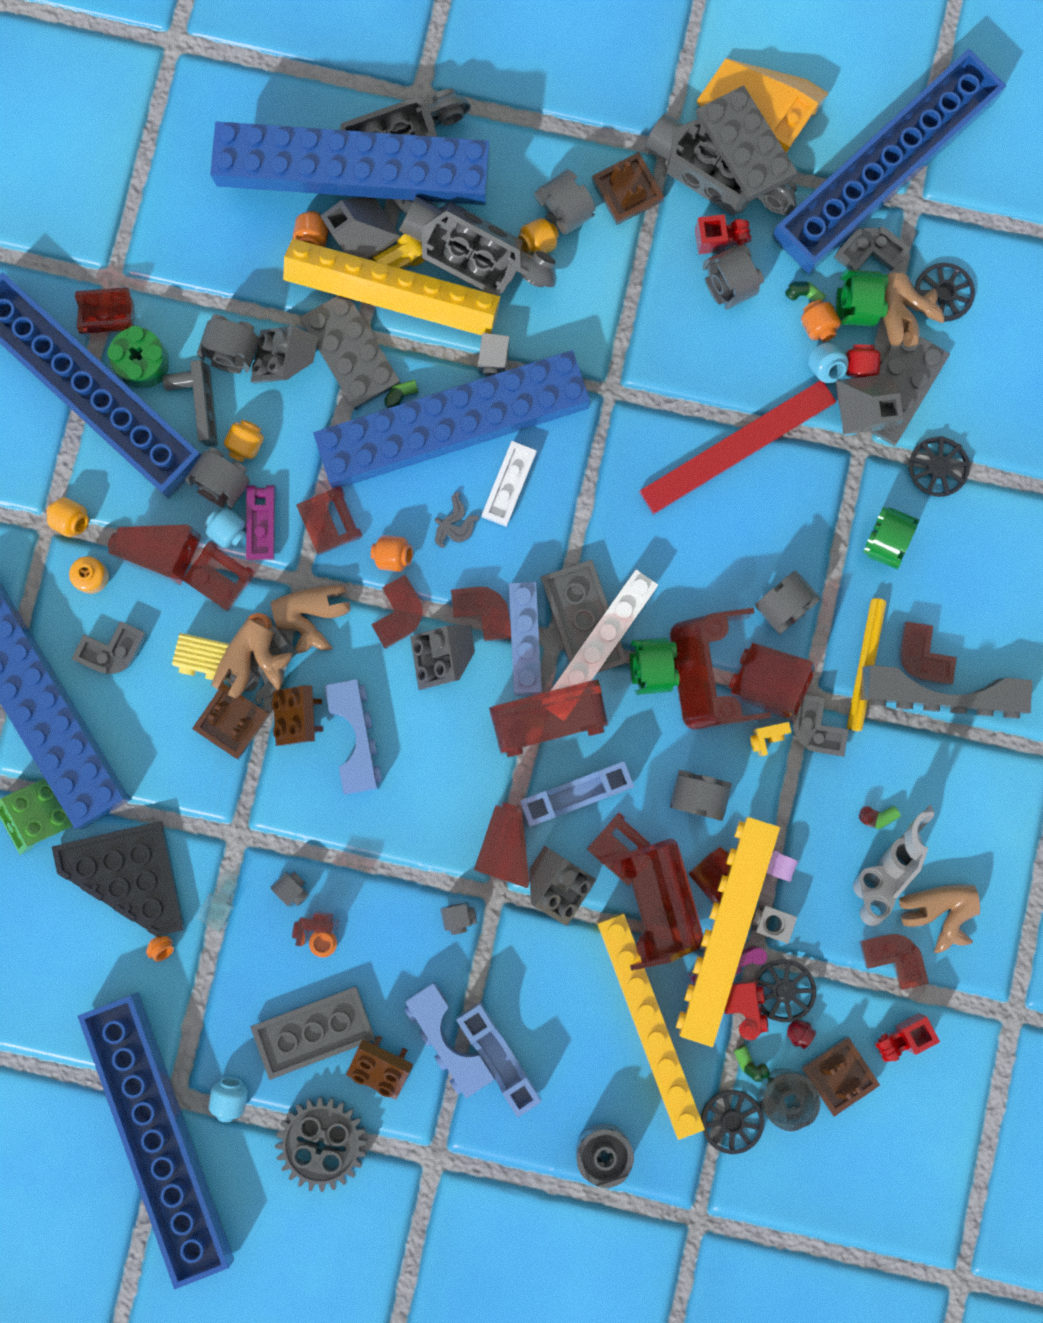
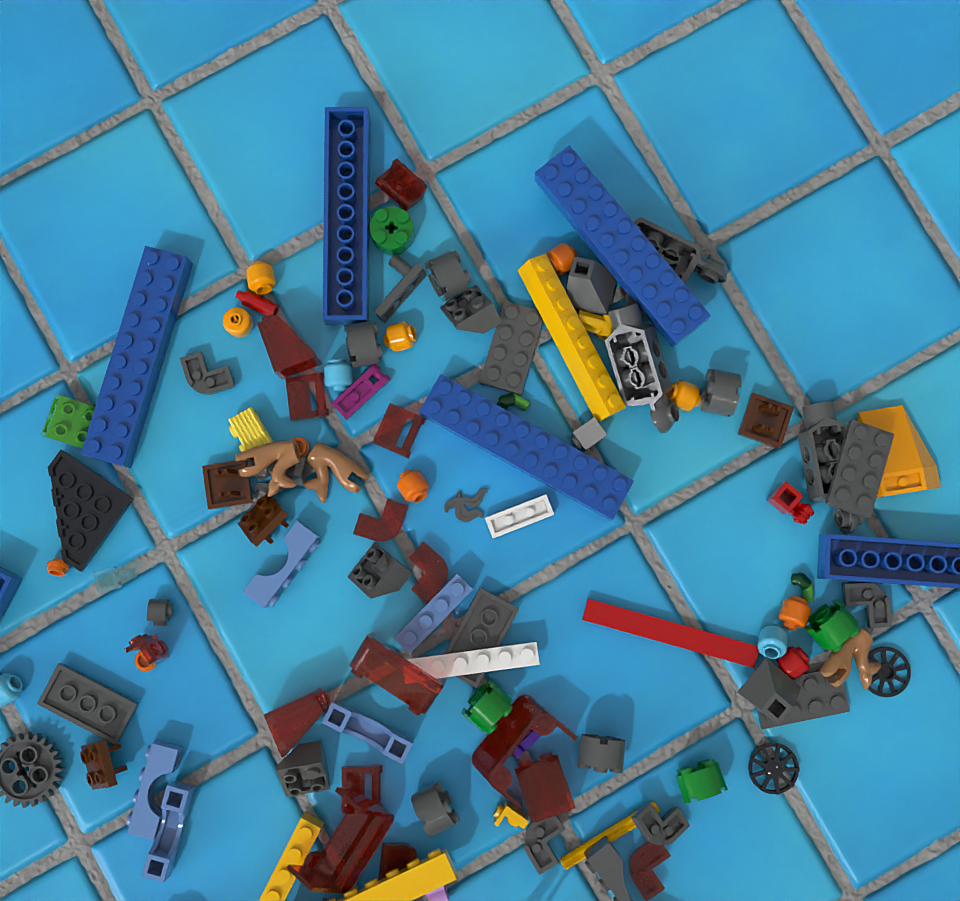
camera: 50 degrees right, 0 degrees up
dark grey plate [440,902,477,935] -> none
dark grey brick [703,245,764,310] -> none
none -> red cylinder [235,290,279,319]
none -> dark purple plate [511,723,545,759]
none -> dark grey plate [631,803,690,845]

